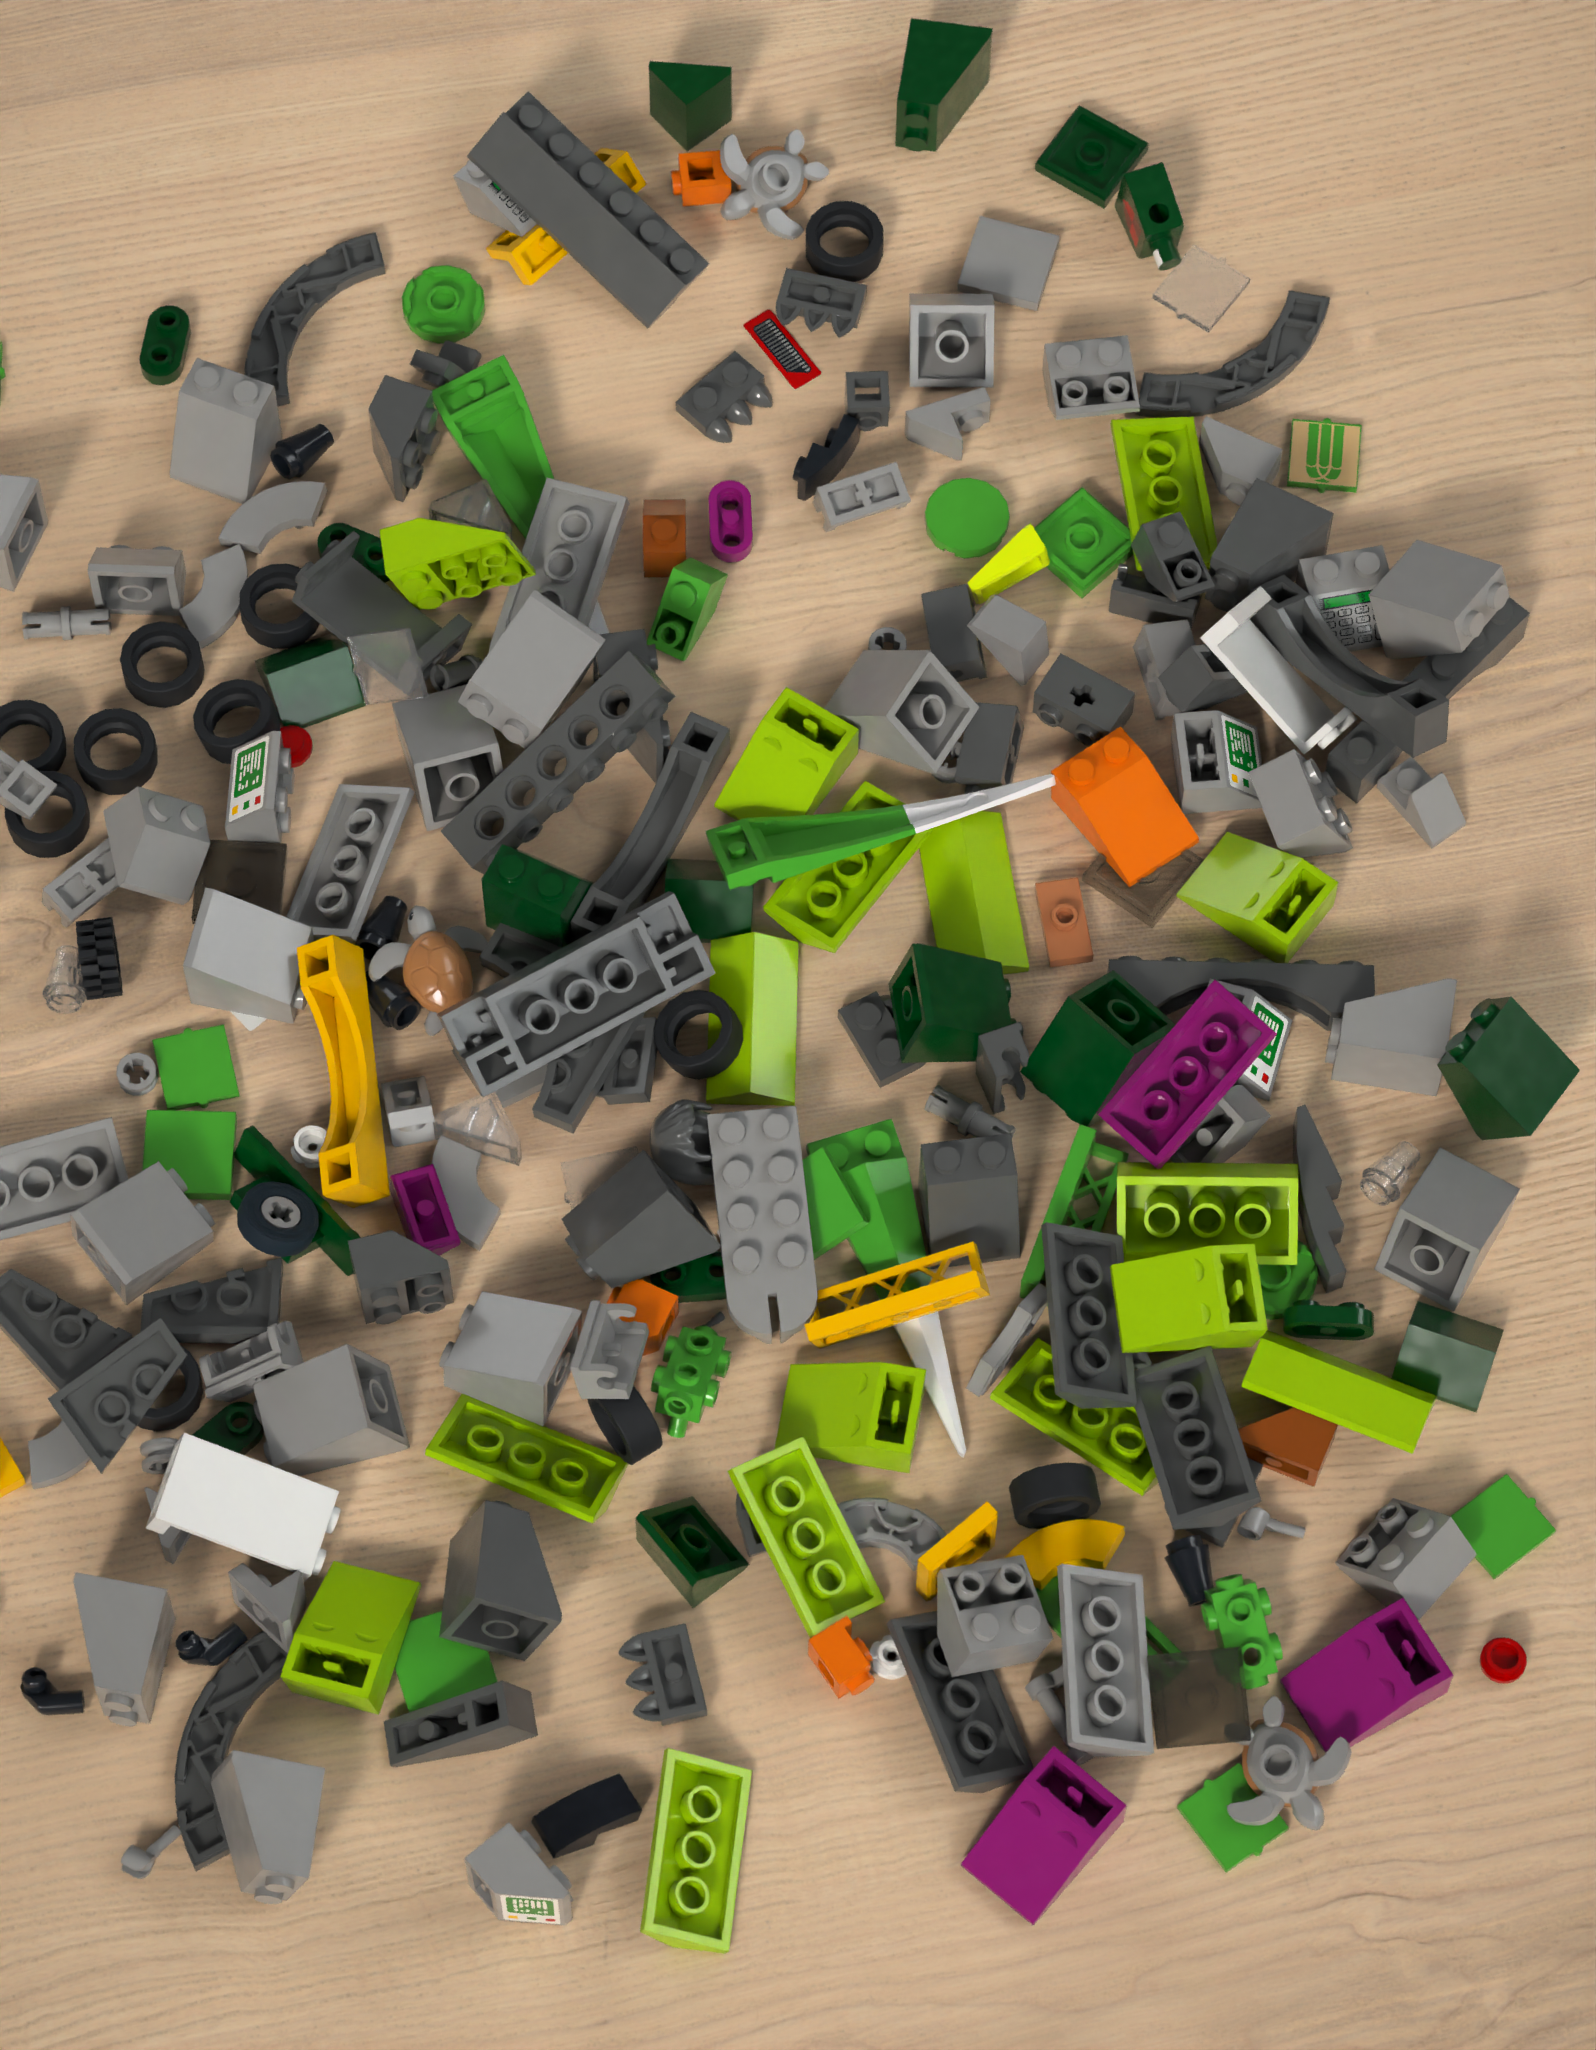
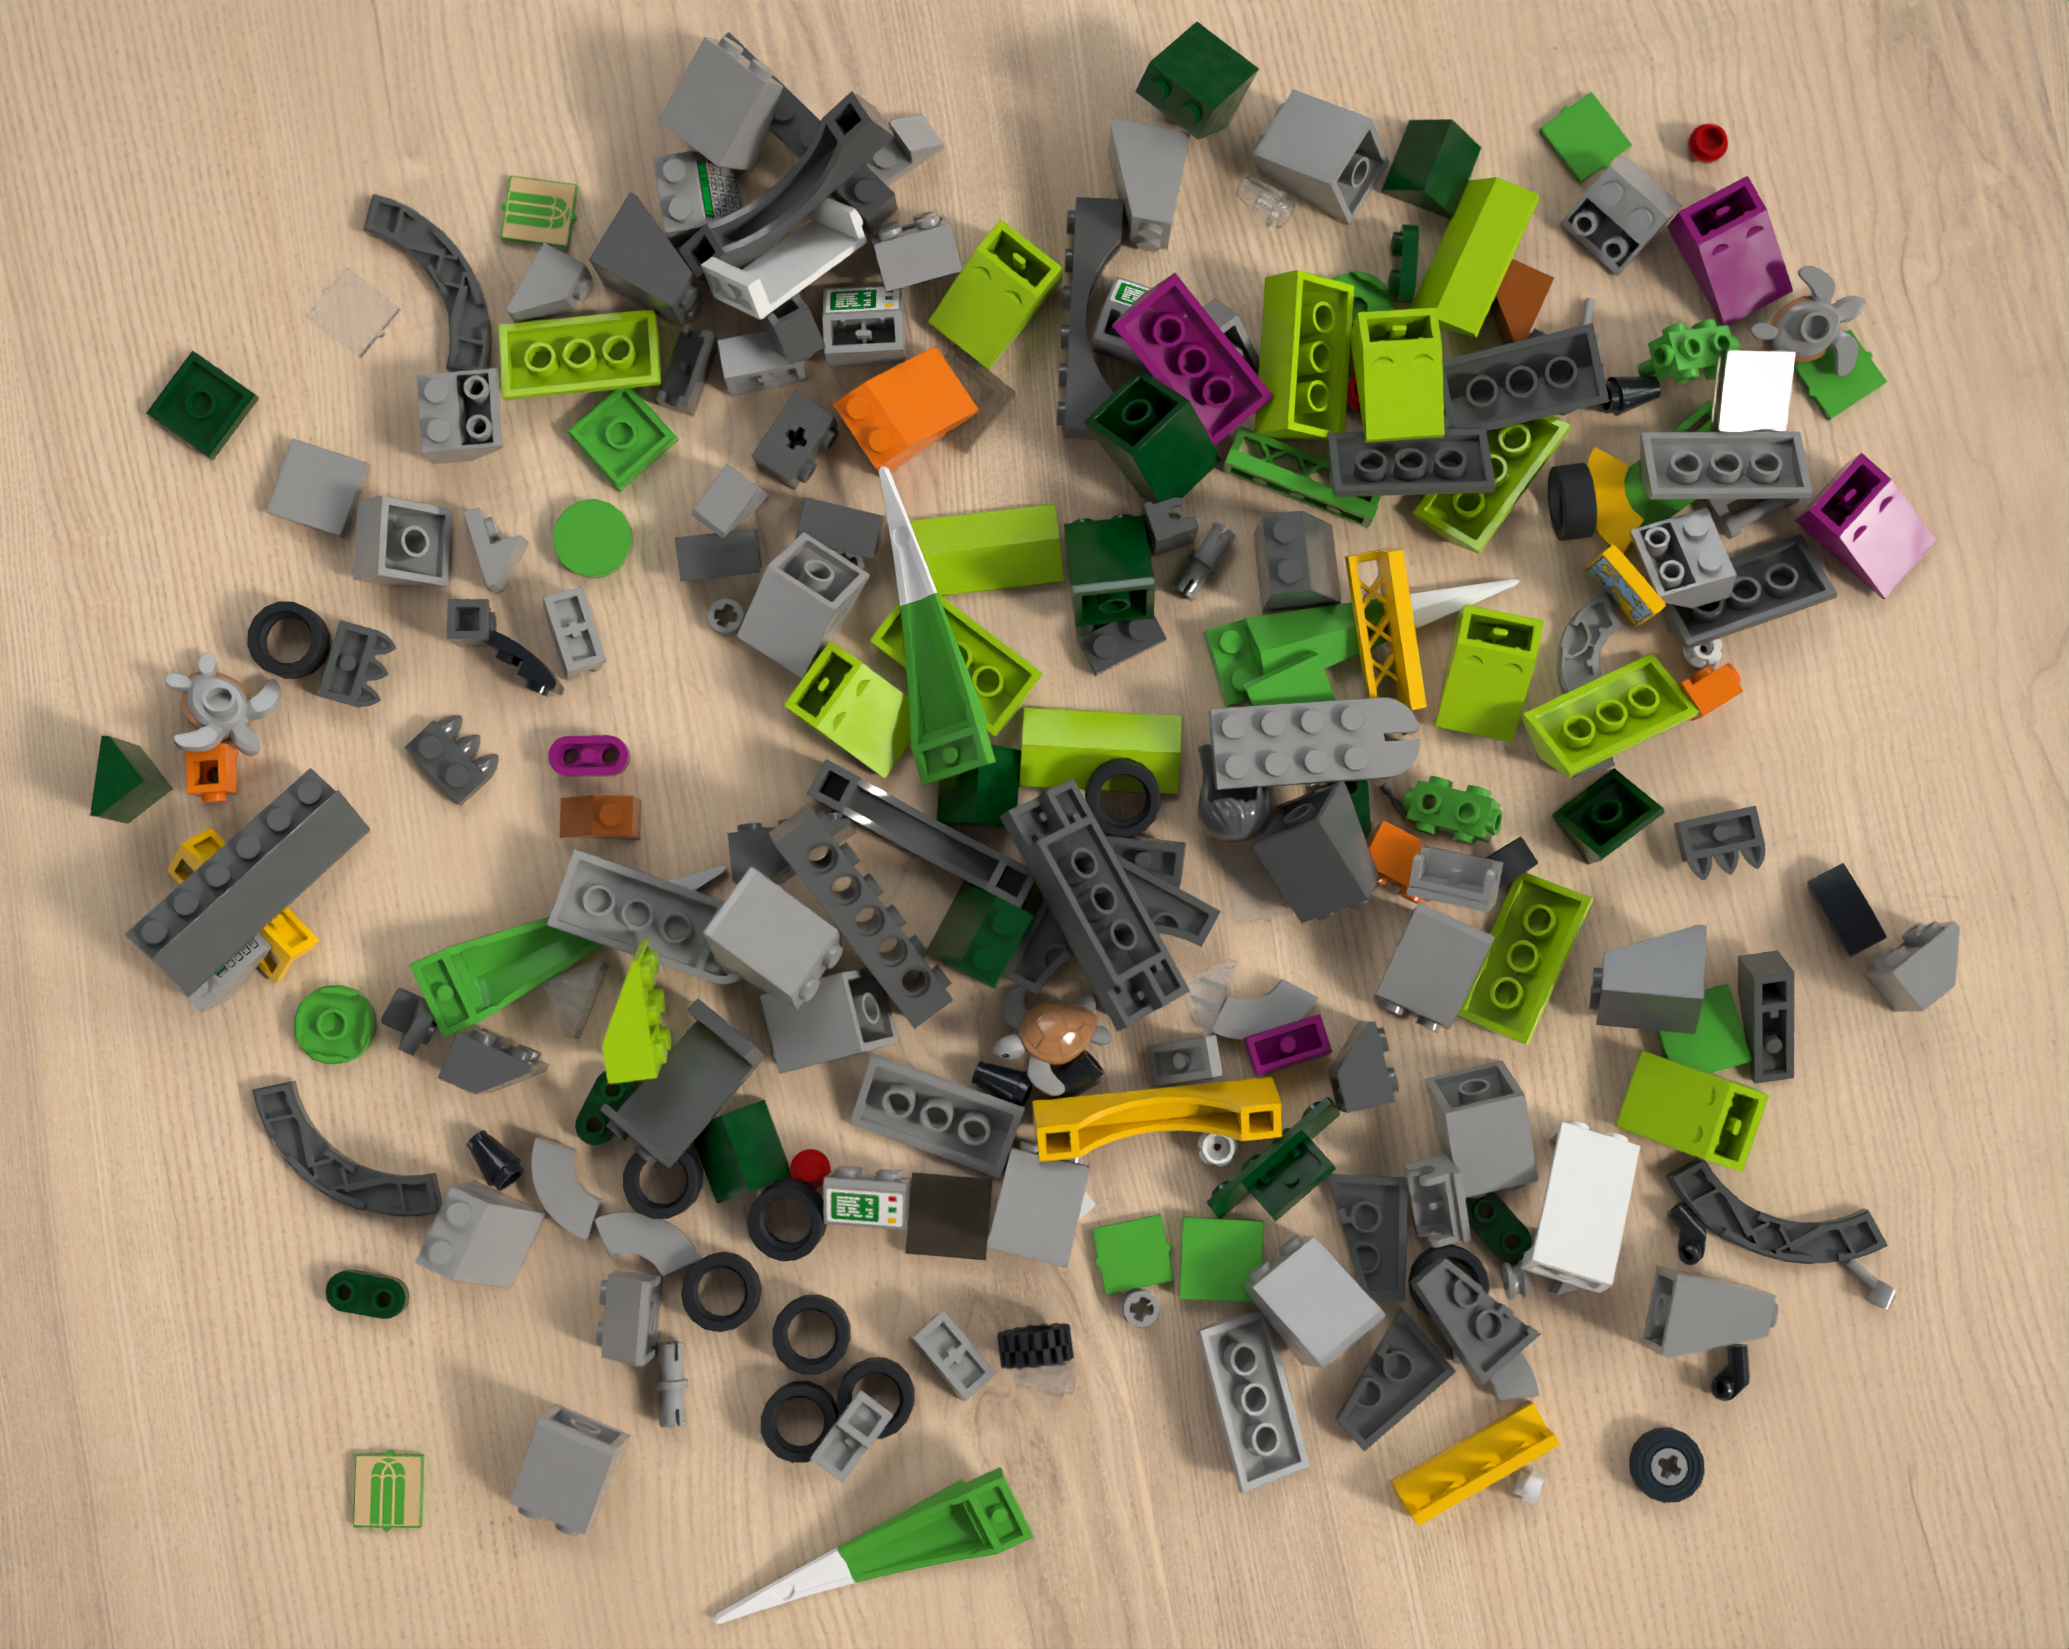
camera: 85 degrees left, 20 degrees up
light grey slope [103,786,210,905] -> none
light grey slope [211,1750,325,1904] -> none
light grey slope [228,1563,306,1653] -> none
black bush [237,1181,319,1257] -> none
clear piece [347,628,429,705] -> none
dark grey pin [430,655,483,691] -> none
lime slope [640,1748,752,1953] -> none
bright green slope [647,557,728,661] -> none
sticker [744,310,821,389] -> none
dark green slope [895,18,992,152] -> none
light grey tile [966,1283,1048,1397] -> none
neon yellow slope [967,523,1050,605] -> none
nougat plate [1034,877,1094,968] -> none
dark green torso [1115,162,1184,271] -> none
dark grey slope [1131,512,1215,603] -> none
dark grey slope [1293,1105,1347,1293] -> none

